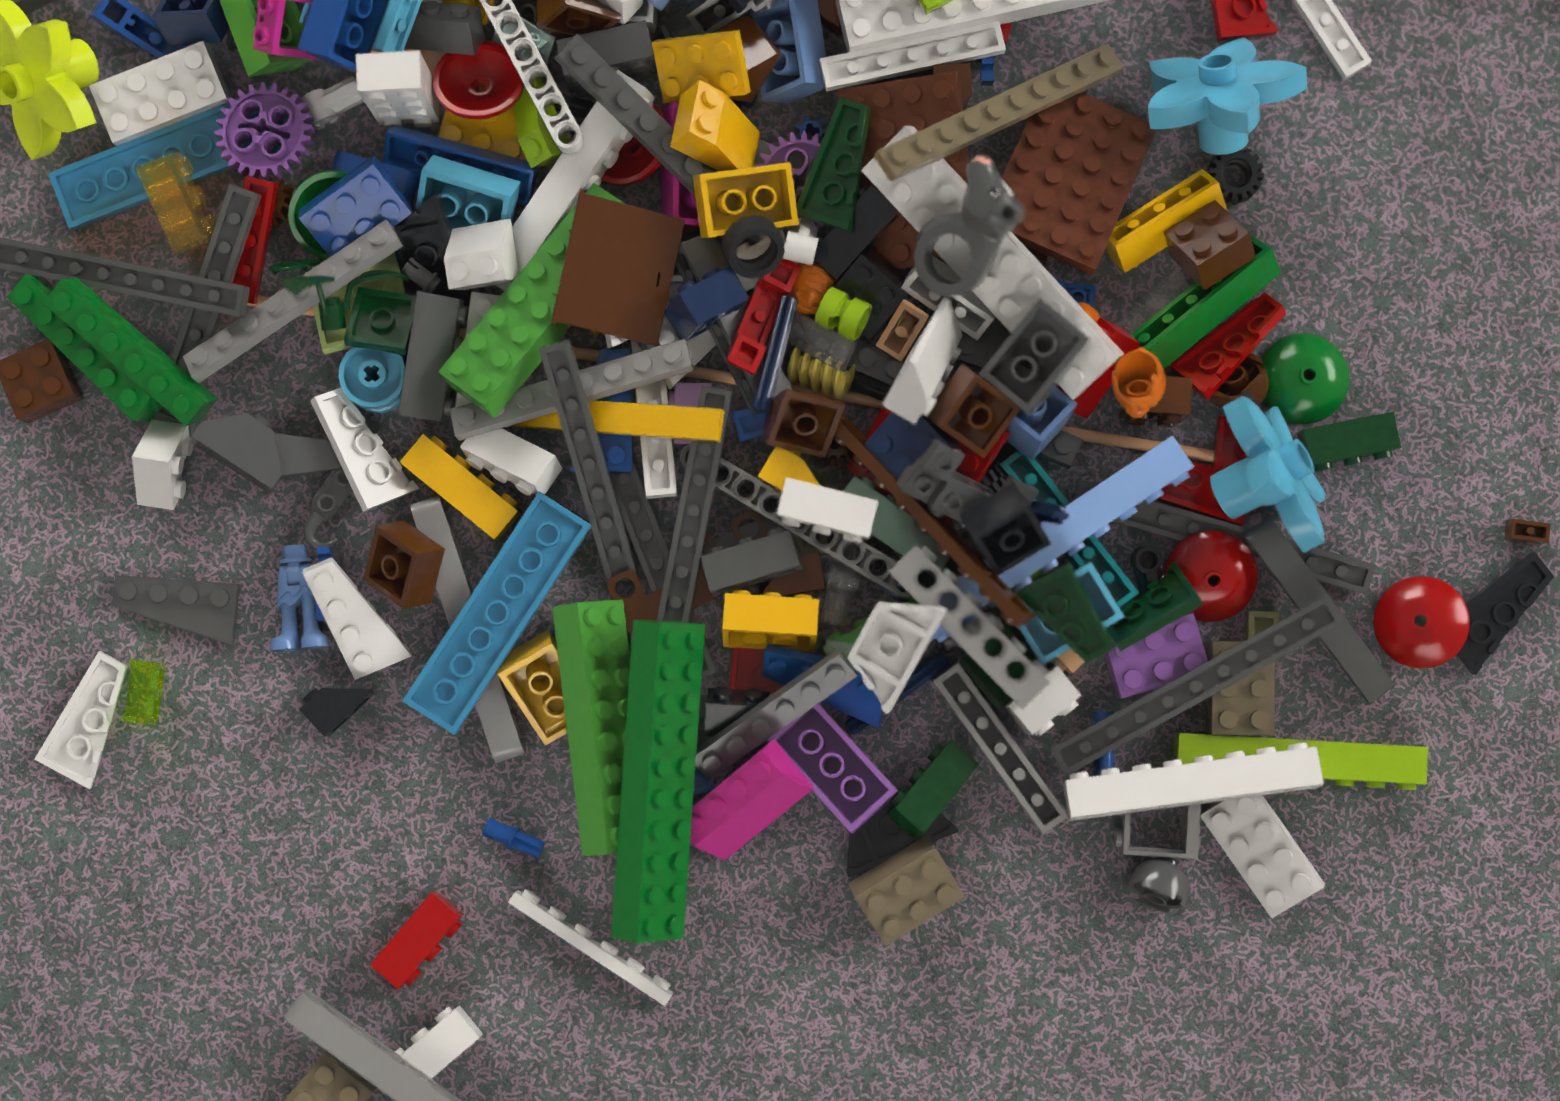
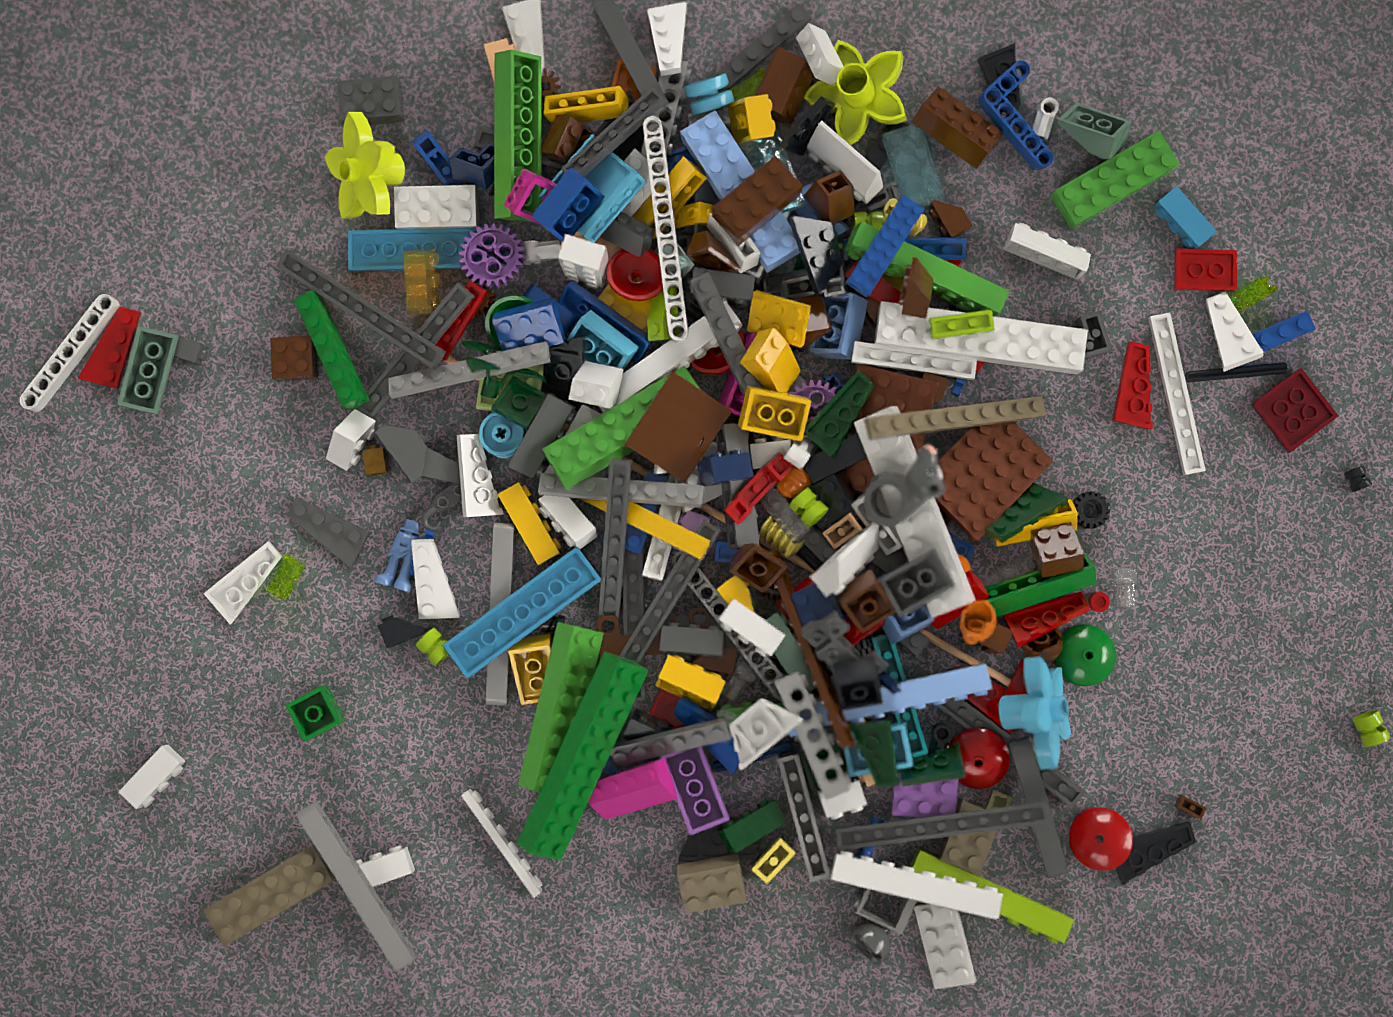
camera: 25 degrees right, 0 degrees up
green brick [43,277,217,426] -> none
reddish brown brick [363,520,445,609] -> none
red brick [370,890,464,989] -> none
dark grey pin [400,257,442,294] -> none
blue axle [482,818,545,858] -> none
black tyre [722,215,785,279] -> none
dark blue axle [752,295,798,413] -> none
medium azure plant [1148,37,1307,155] -> none
dark green brick [1297,412,1401,472] -> none
none -> white brick [119,745,186,809]
none -> green brick [285,685,346,742]
none -> pearl gold brick [362,445,390,477]
none -> lime wheel [415,627,450,666]
none -> black wheel [541,615,566,633]
none -> light yellow brick [751,836,795,884]
none -> dark green wing [985,483,1068,543]
none -> red tile [1088,592,1110,612]
none -> clear piece [1112,567,1137,607]

